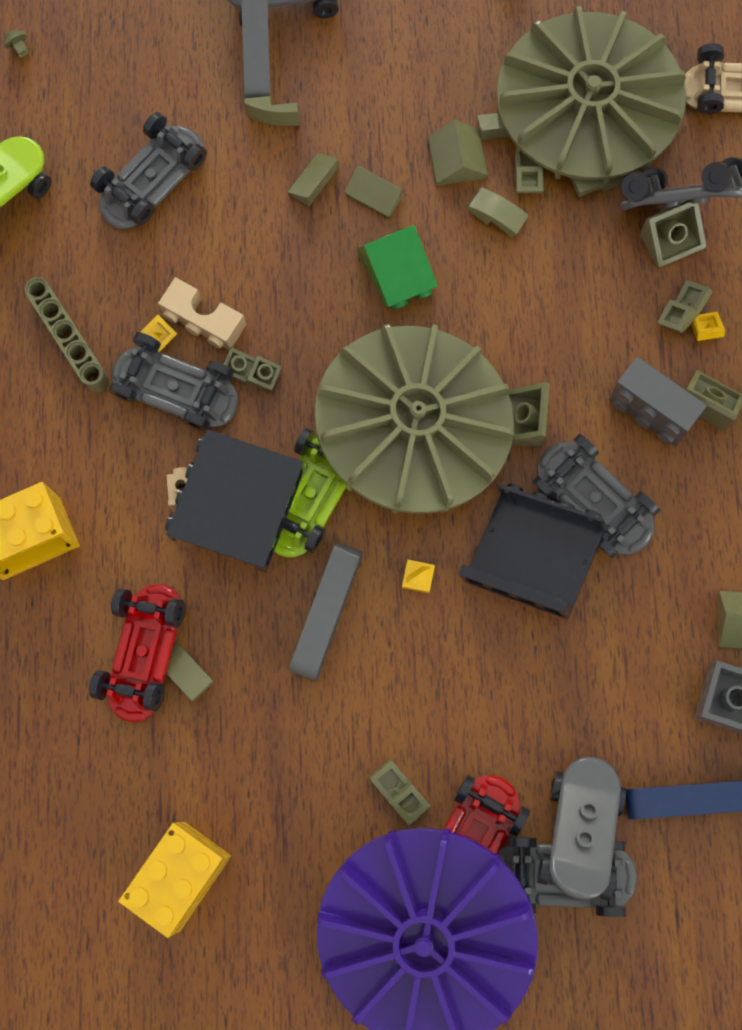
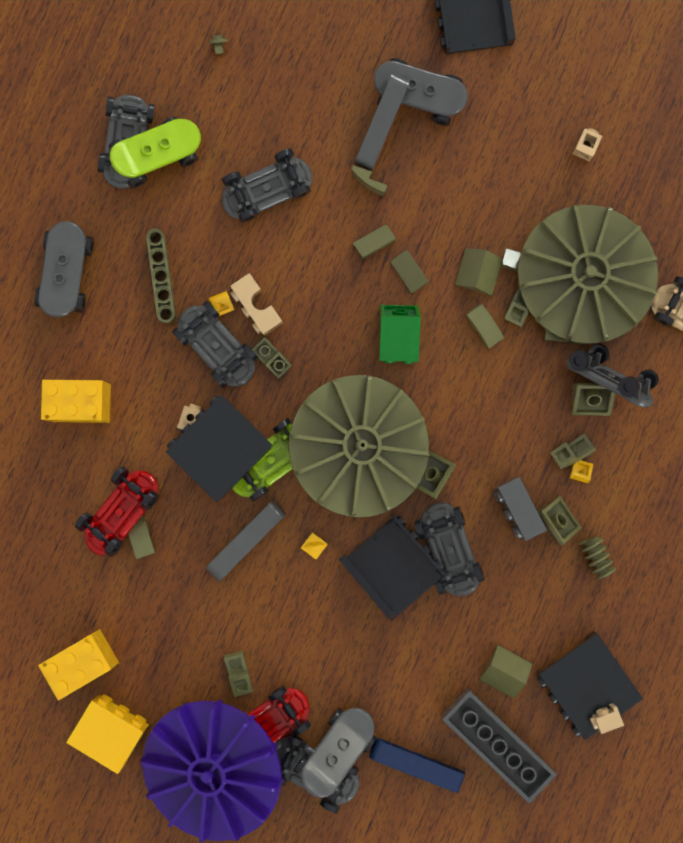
camera: 15 degrees right, 10 degrees up
none -> yellow container [66,694,149,774]

